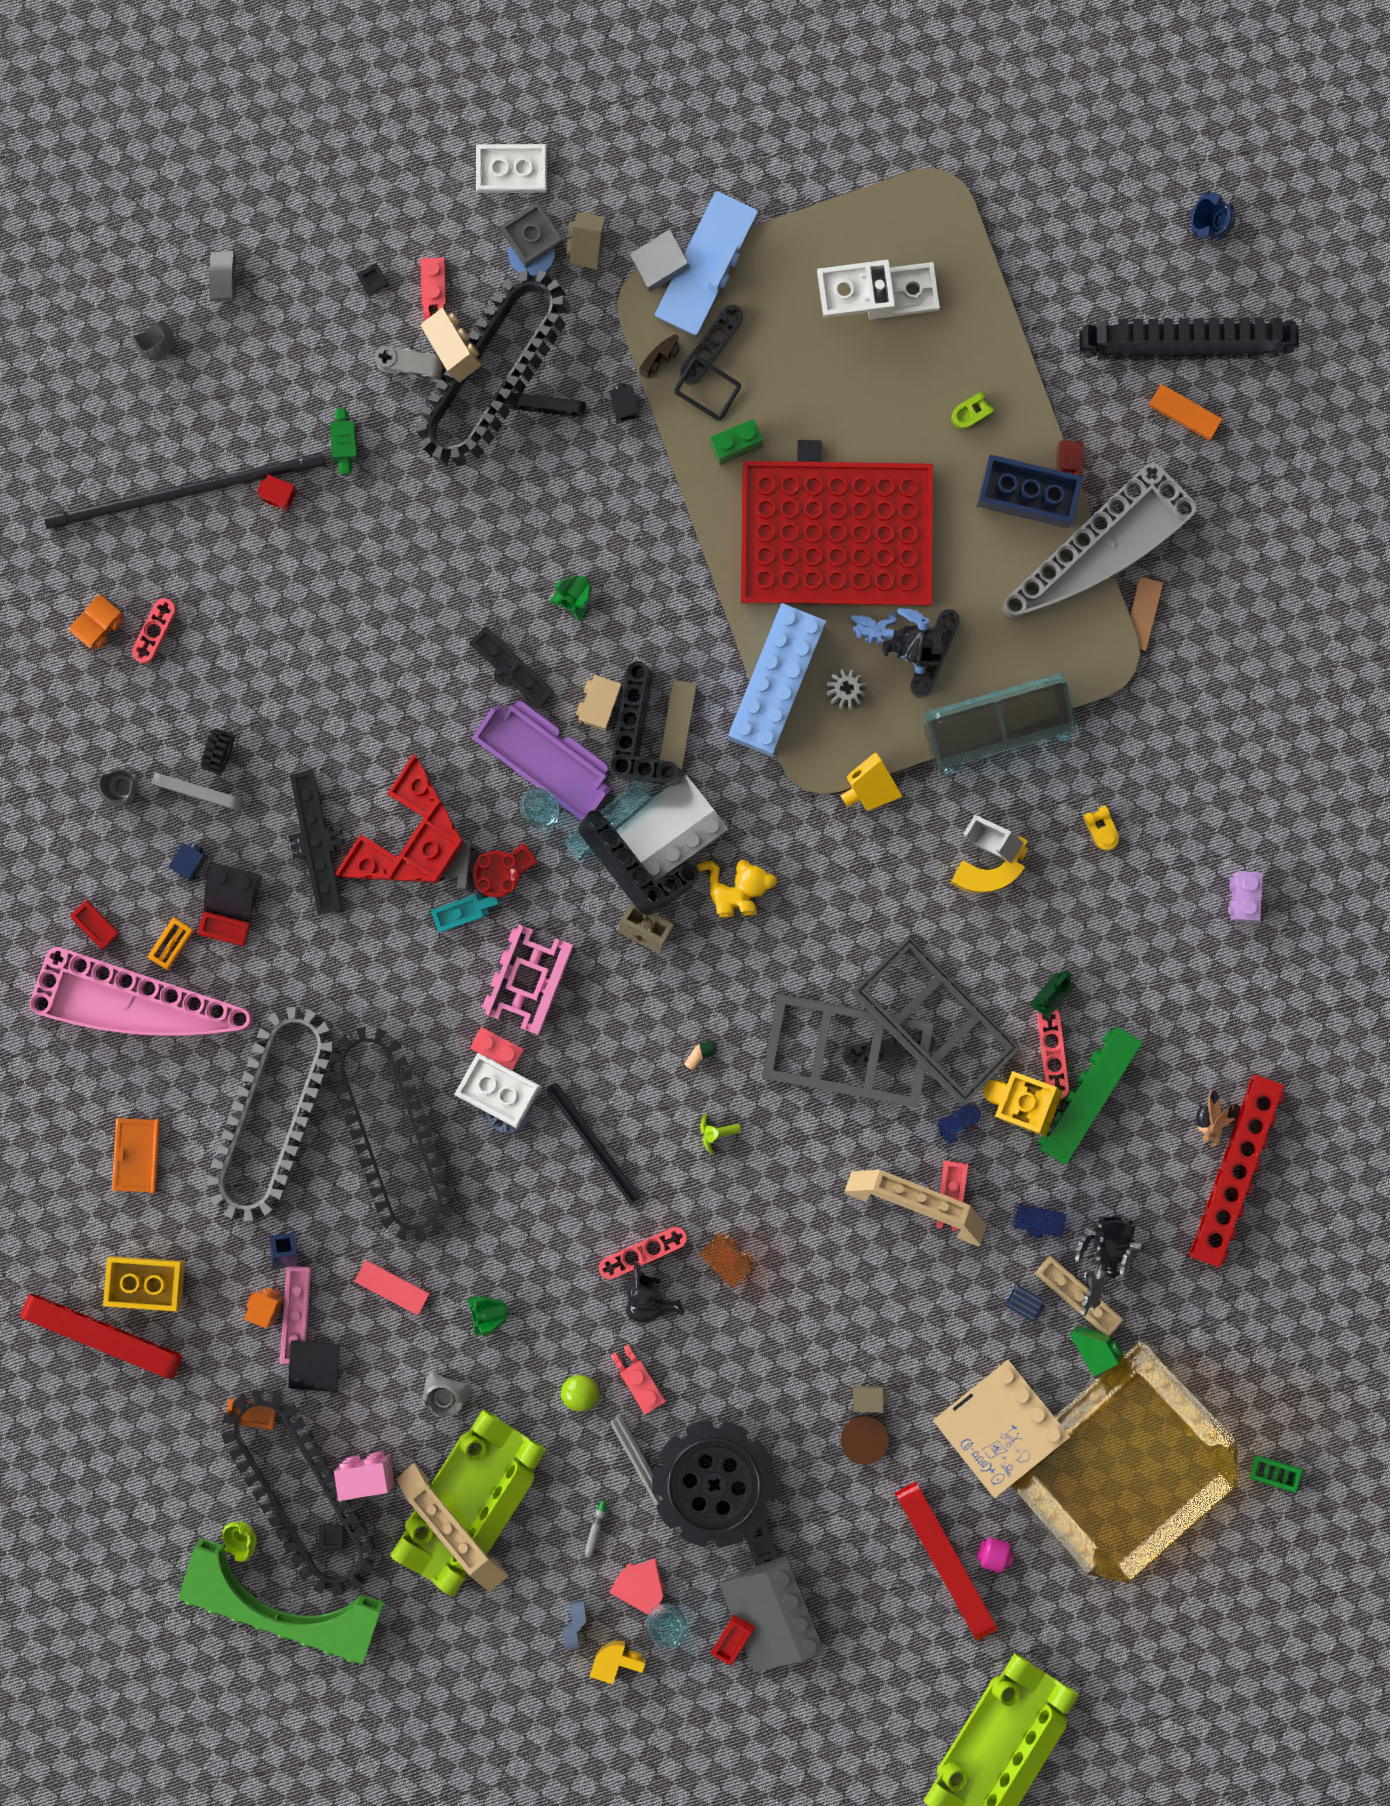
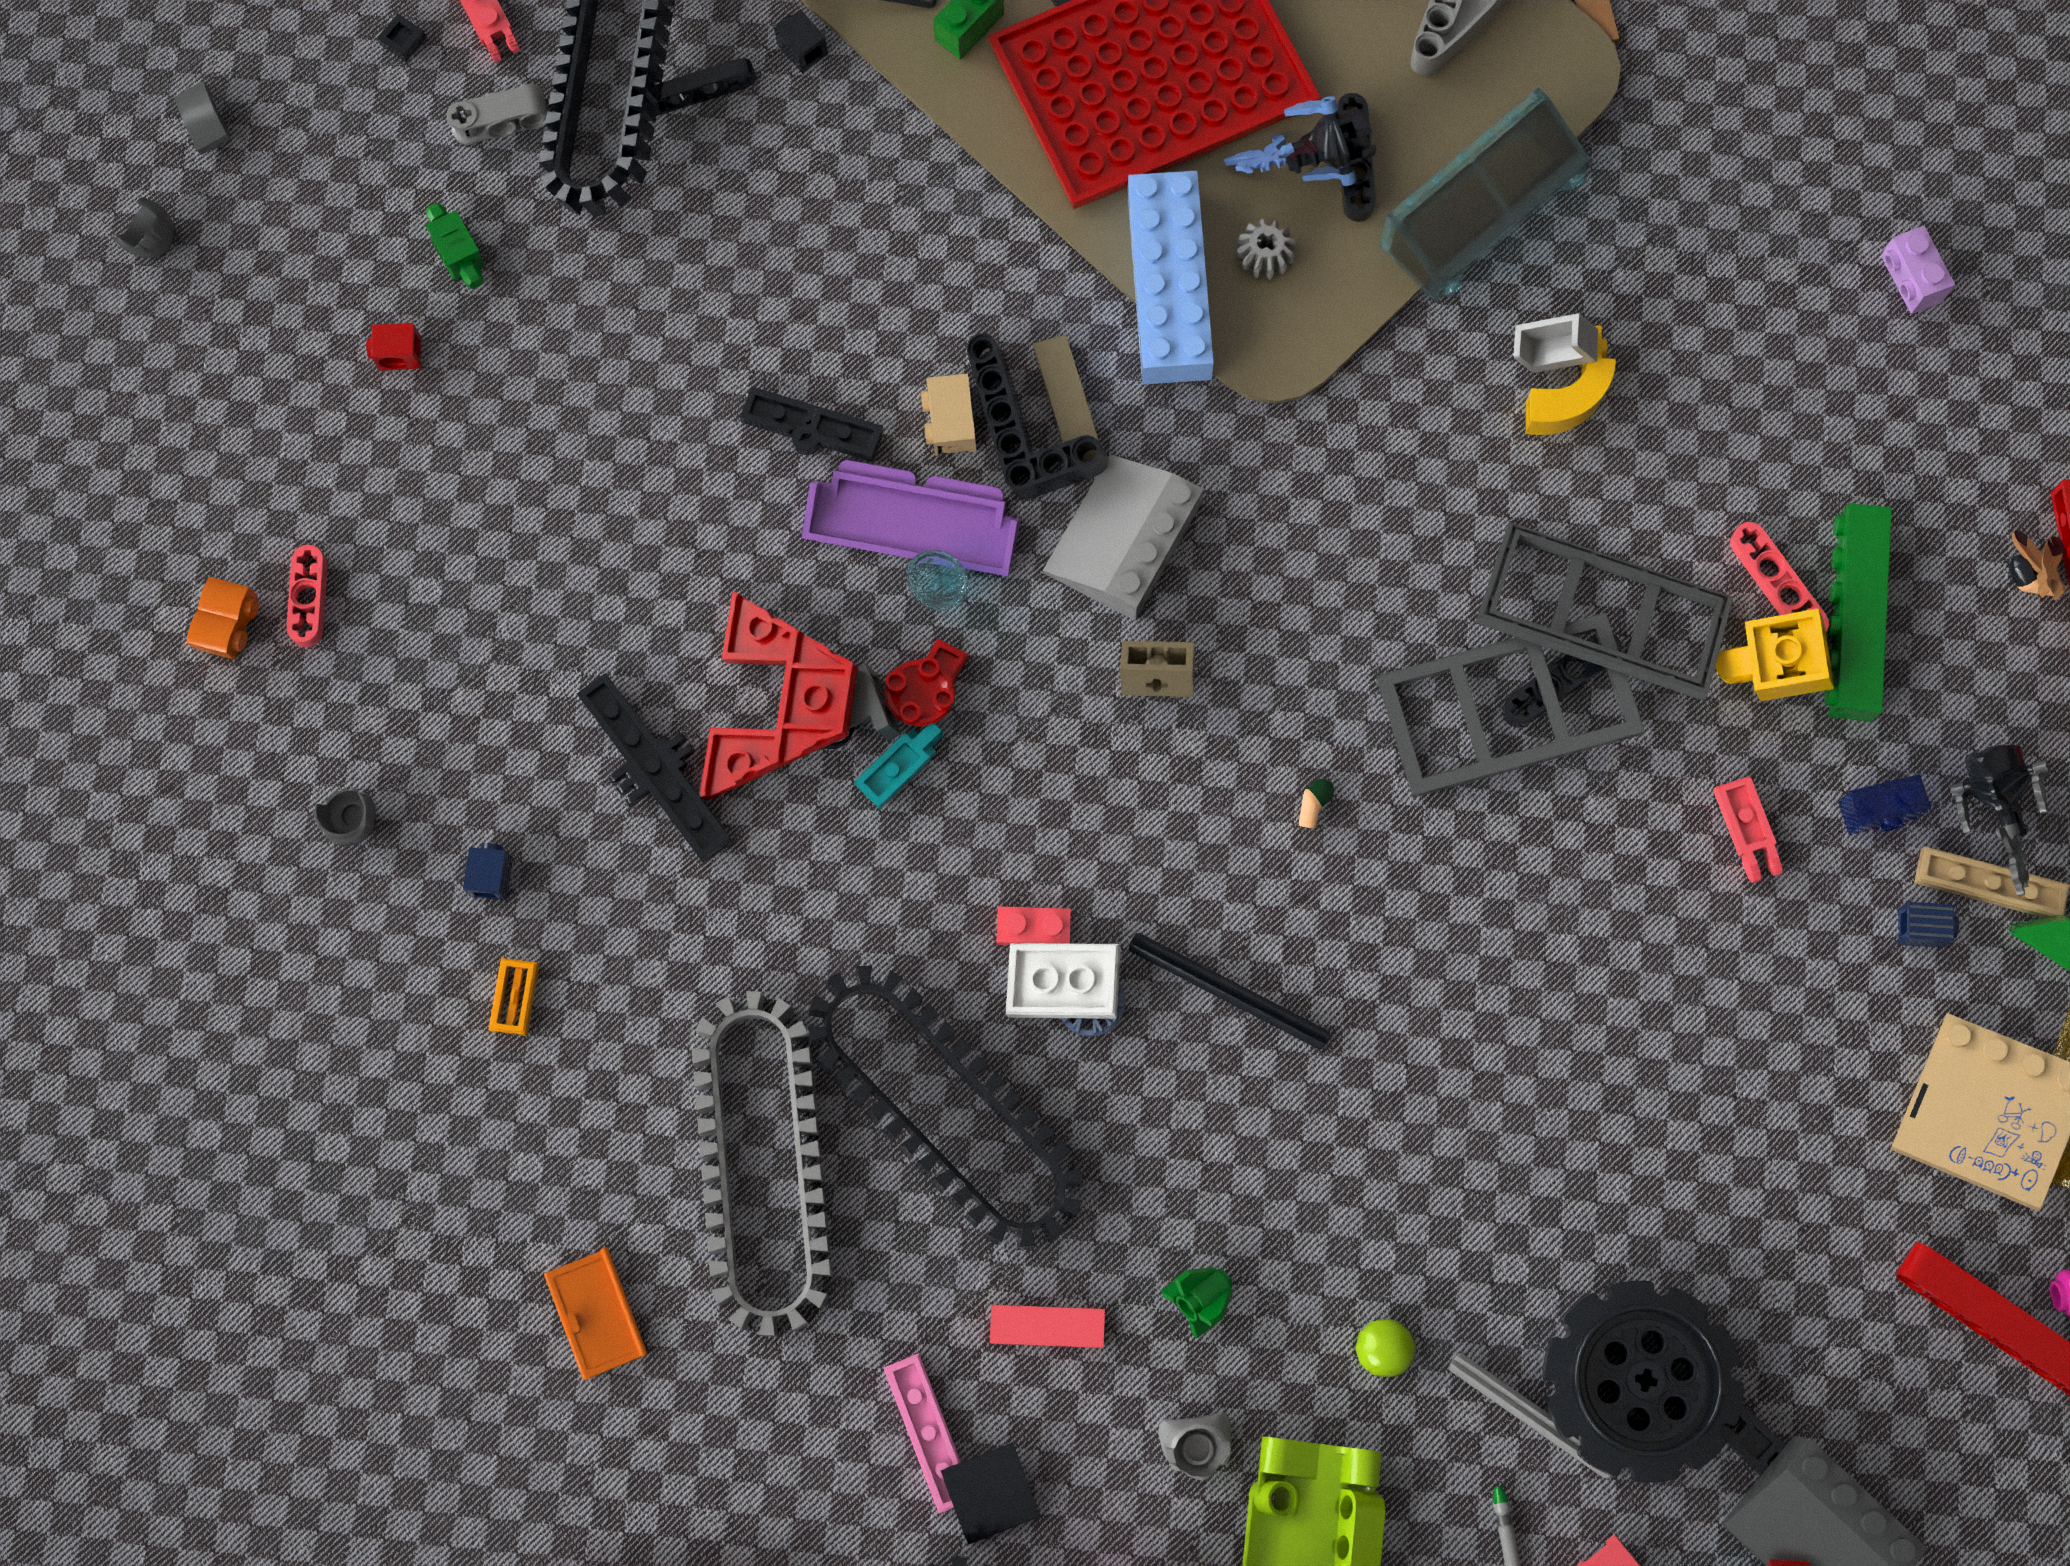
camera: 20 degrees left, 10 degrees down
bright pink beam [30,947,253,1036] -> none
black piece [44,452,325,529] -> none
red tile [69,899,120,951] -> none
yellow brick [103,1256,185,1311] -> none
light grey beam [151,773,243,811] -> none
red tile [197,911,251,947] -> none
black tyre [201,728,235,775] -> none
black slope [204,862,262,922] -> none
orange brick [244,1287,284,1329] -> none
dark blue brick [269,1232,297,1269] -> none
brick [420,308,481,383] -> none
bright pink fence [482,924,574,1035] -> none
green brick [550,575,592,621] -> none
clear light blue tile [563,781,652,861] -> none
black beam [578,810,699,915] -> none
coral beam [599,1227,687,1279] -> none
coral hinge [611,1345,666,1414] -> none
black piece [626,1262,685,1322] -> none
yellow animal [696,860,777,918] -> none
clear orange brick [698,1233,753,1289] -> none
lime plant [700,1114,741,1155] -> none
yellow torso [840,752,902,811] -> none
reddish brown tile [840,1415,889,1465] -> none
tan slope [844,1170,987,1247] -> none
dark tan brick [853,1385,888,1412] -> none
clear blue leg [934,1105,981,1145] -> none
dark green hinge [1029,970,1076,1018] -> none
yellow plate [1083,805,1119,851] -> none

